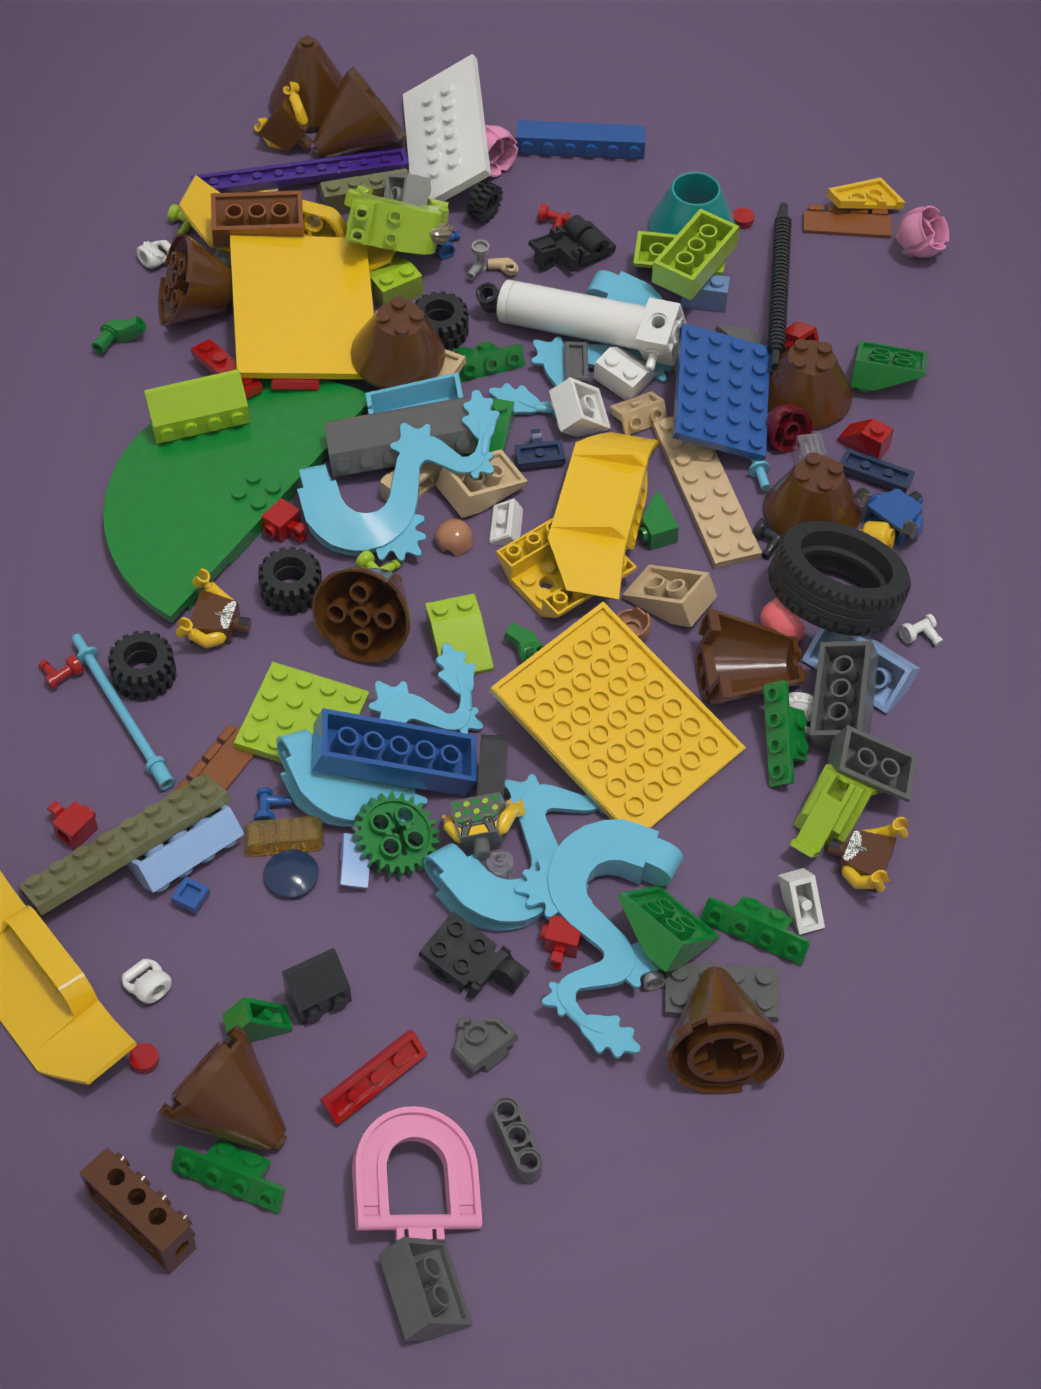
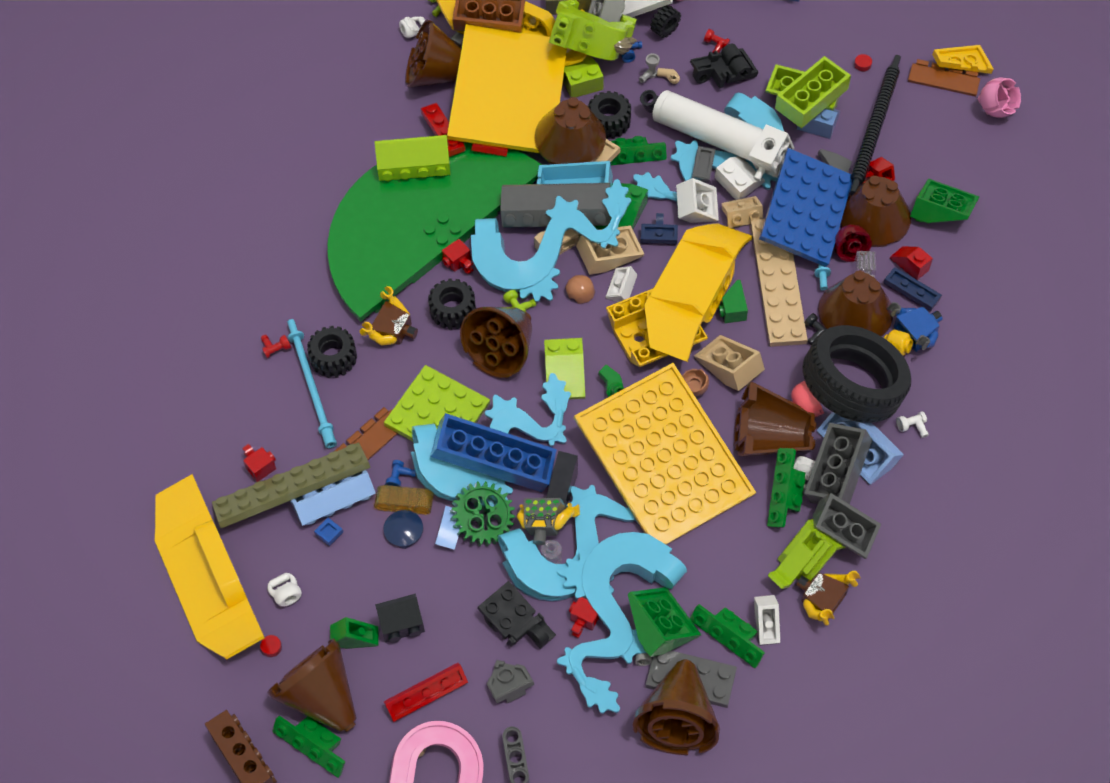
camera: 15 degrees right, 5 degrees up
green arm [91,316,146,354] -> none
teal cone [648,172,736,235] -> none

